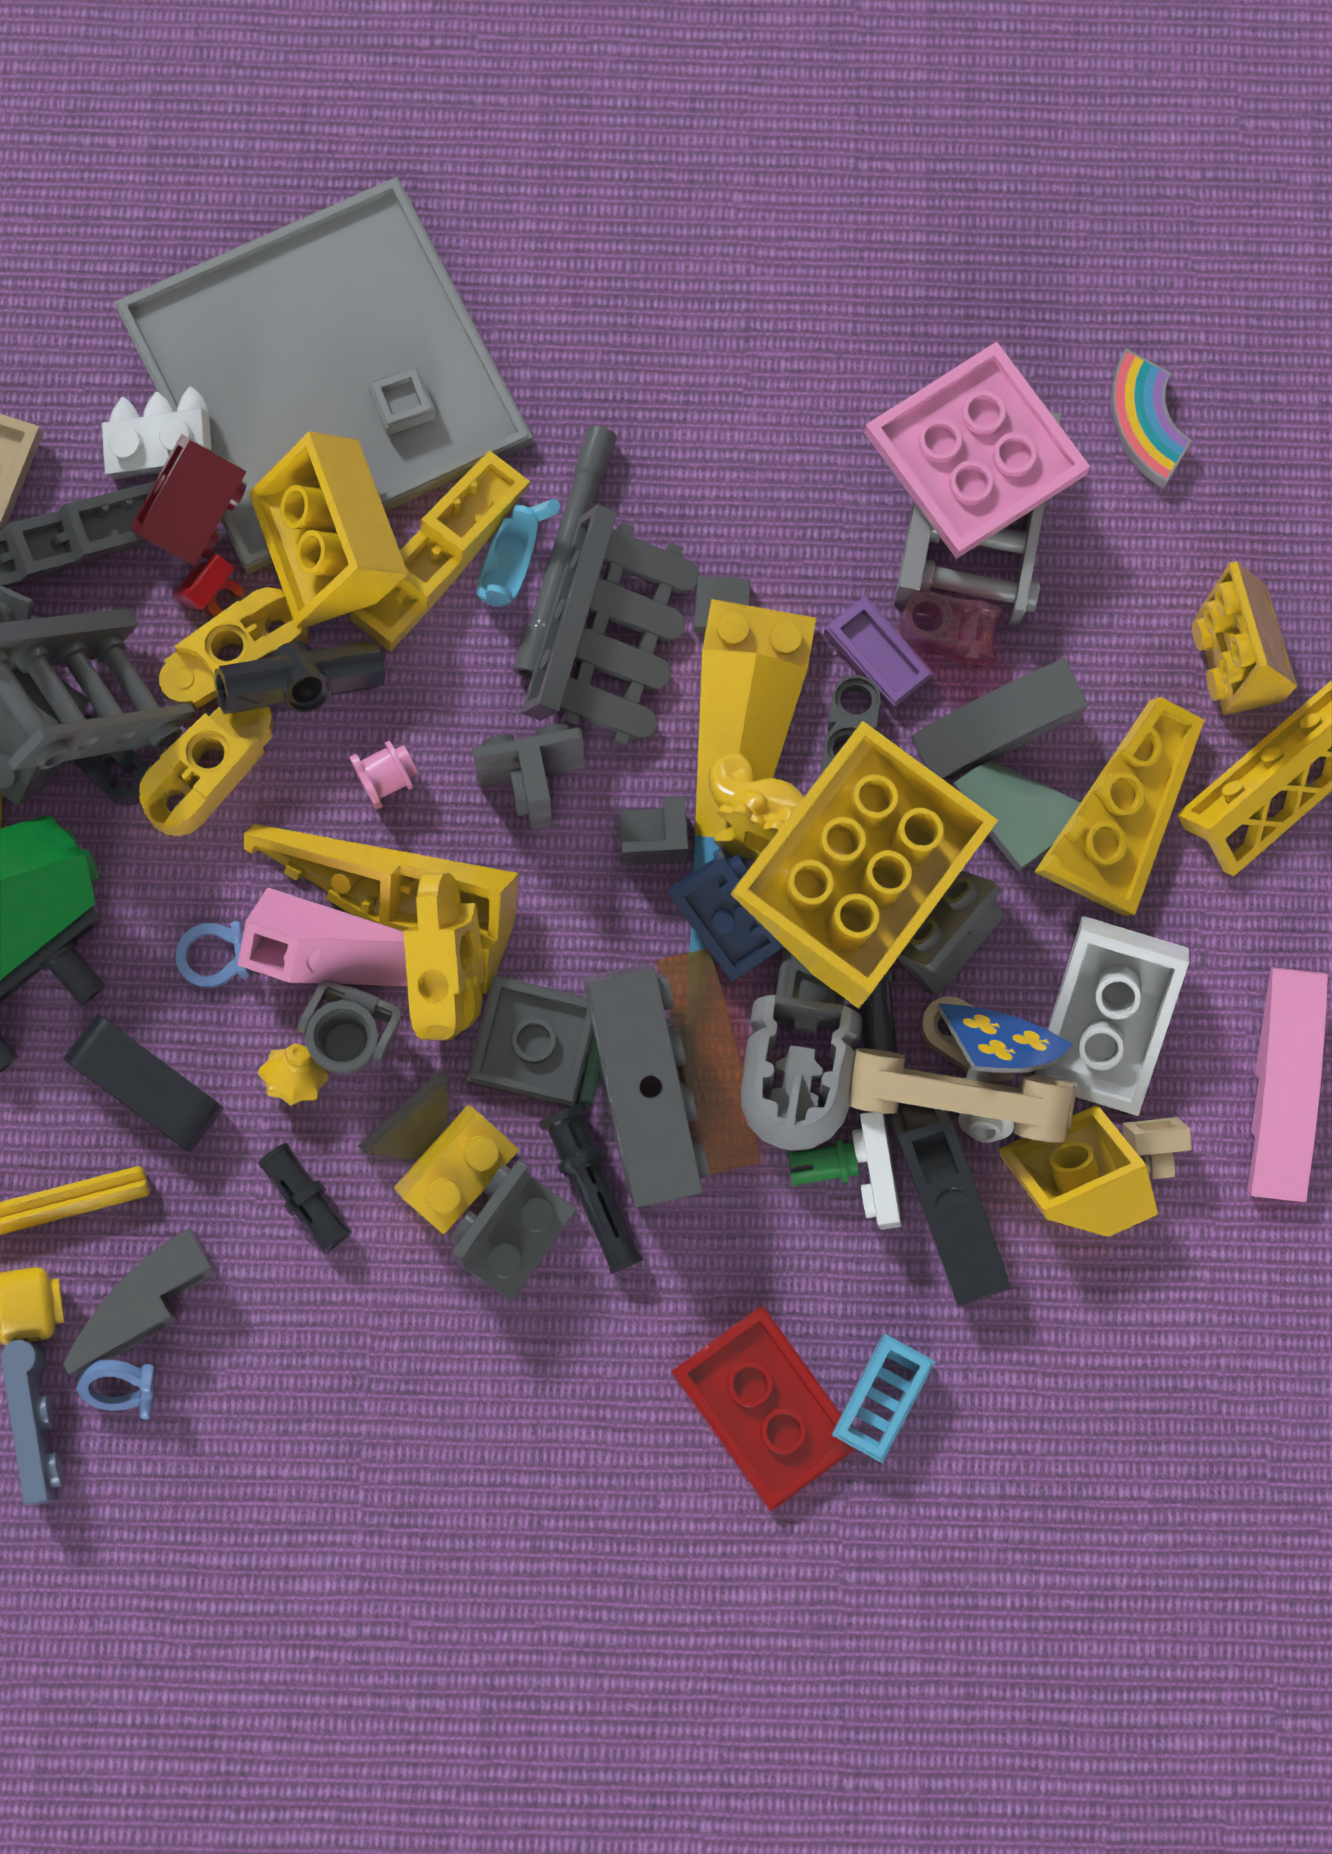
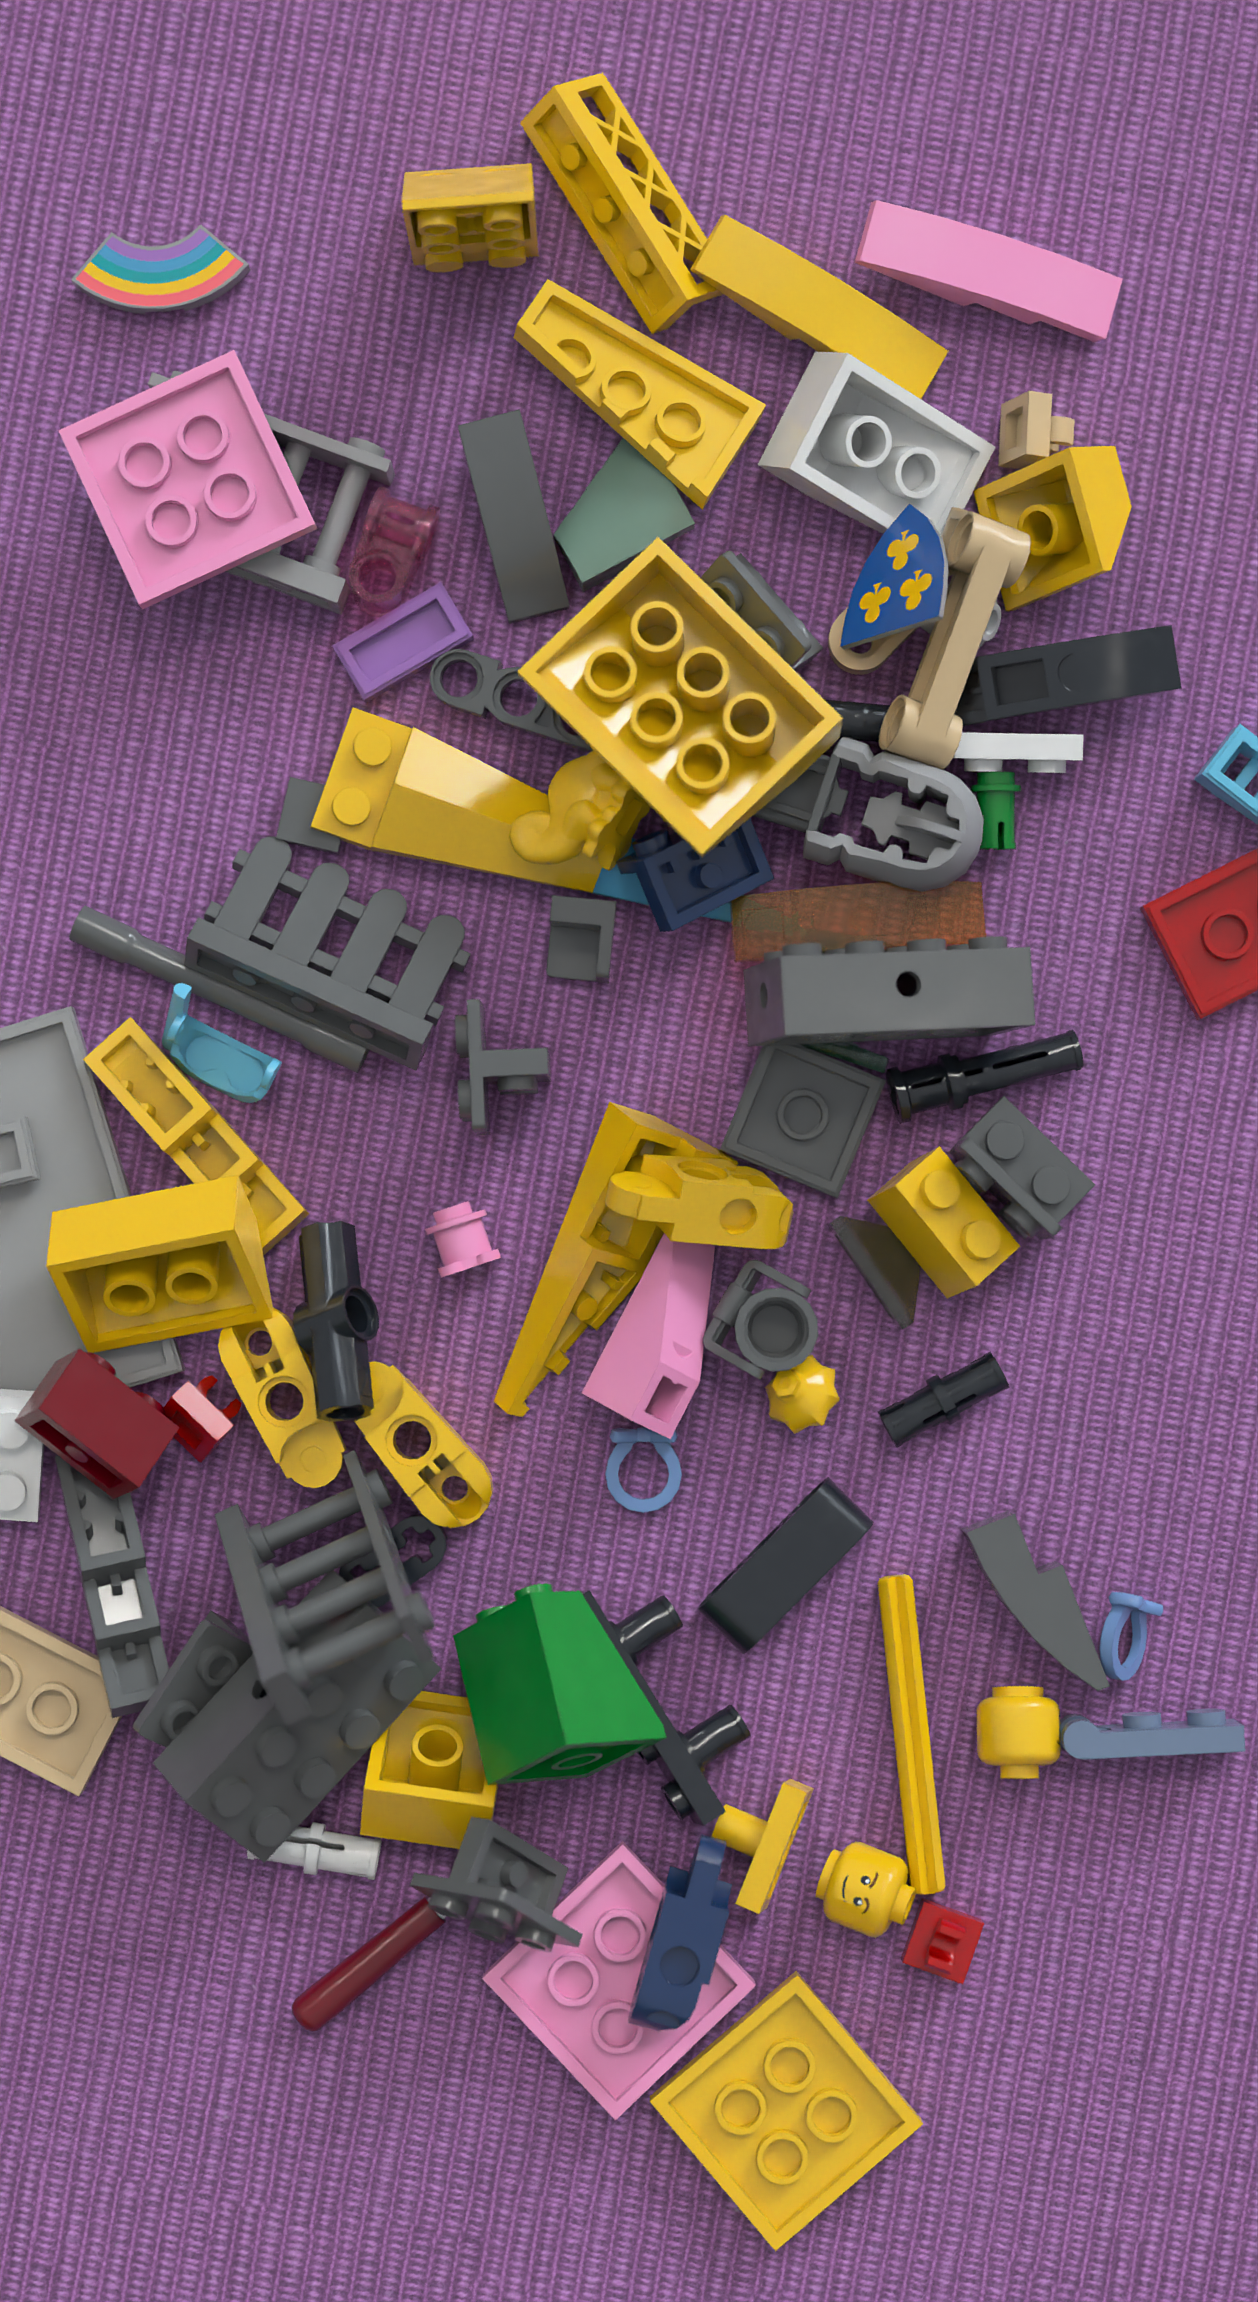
camera: 75 degrees left, 10 degrees up
none -> yellow slope [690,215,948,399]

